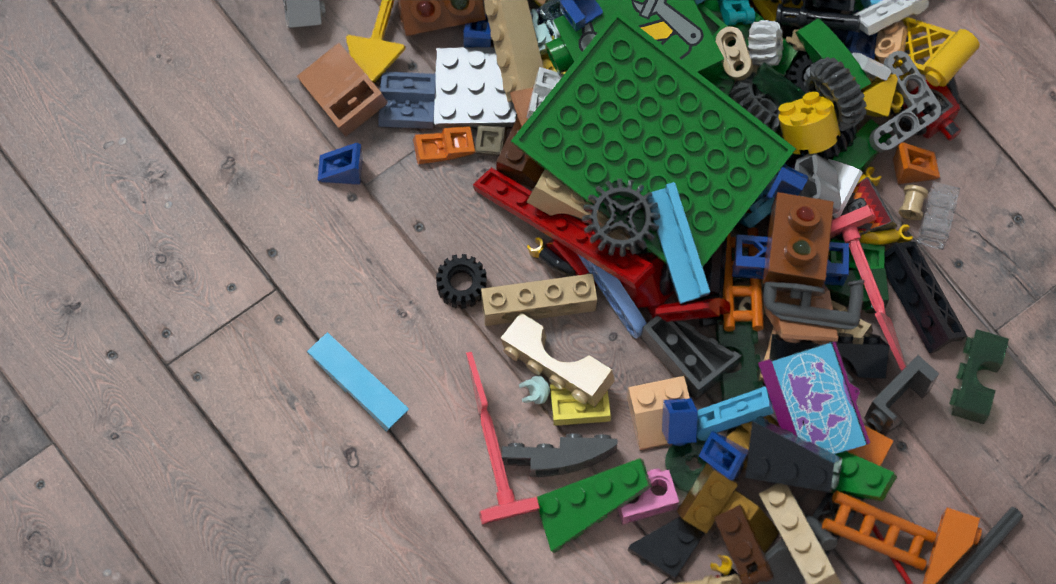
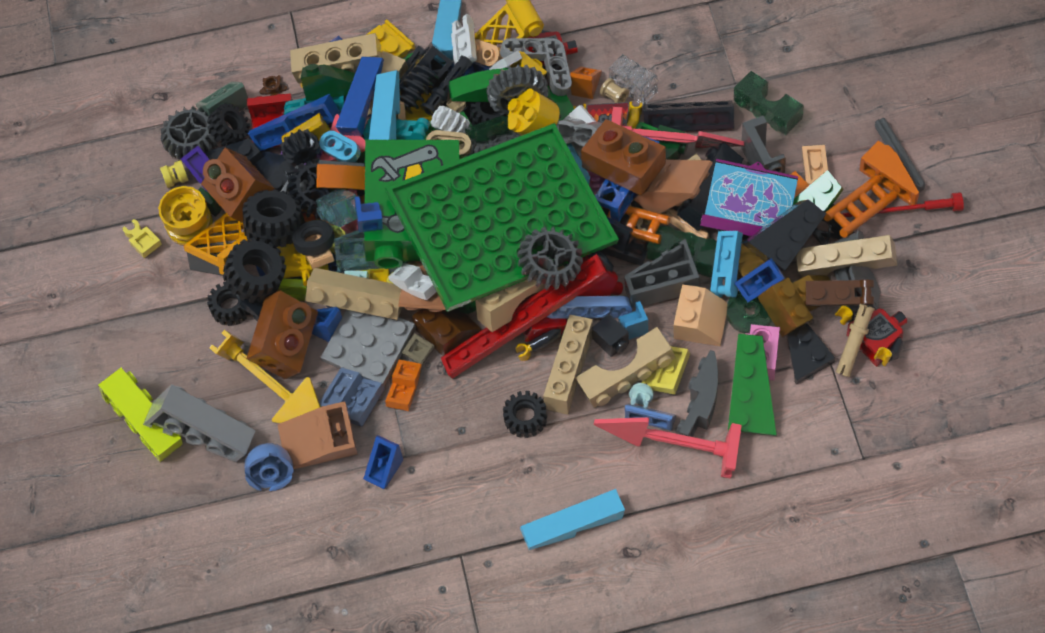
camera: 55 degrees left, 10 degrees down
medium azure fence [645,182,710,304] -> none
red slope [655,298,730,322] -> none
blue brick [662,398,698,446] -> none
dark grey piece [763,280,864,330] -> none
blue panel [766,164,809,199] -> none
none -> medium blue cylinder [244,443,294,491]
none -> black brick [592,314,629,357]
none -> dark azure panel [618,301,649,340]
none -> medium blue slope [625,404,676,431]
none -> light nougat plate [802,145,828,185]

